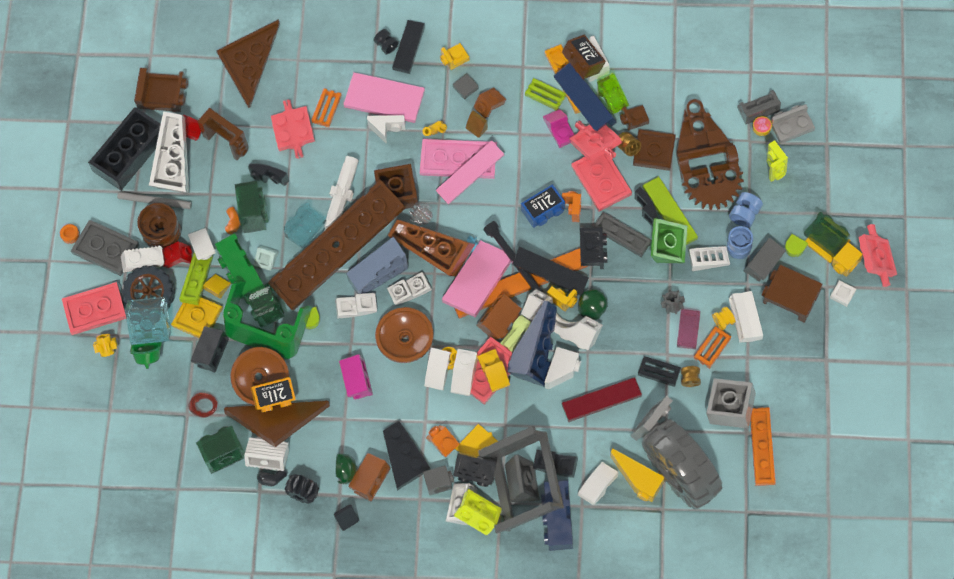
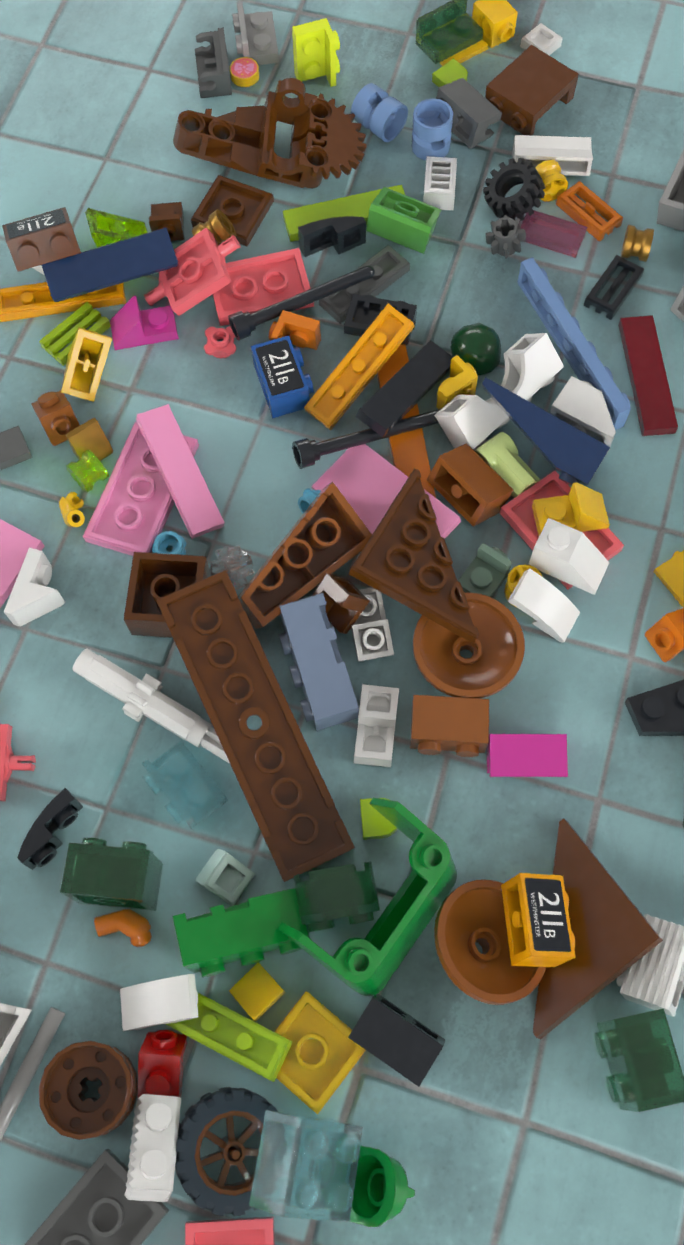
camera: 80 degrees left, 0 degrees up
clear red piece [188,393,217,418] -> none
none -> yellow slope [61,327,112,402]
none -> clear neon green wheel [66,449,109,493]
none -> medium azure plate [152,531,186,555]
none -> coral plate [204,326,236,358]
none -> black piece [228,265,375,341]
none -> light orange tile [304,303,415,430]
none -> reddish brown panel [312,574,370,634]
none -> reddish brown tile [349,468,479,644]
none -> dark orange brick [410,695,489,757]
none -> sand green bracket [458,543,512,598]
none -> black tyre [483,158,545,221]
none -> medium blue plate [517,257,631,430]

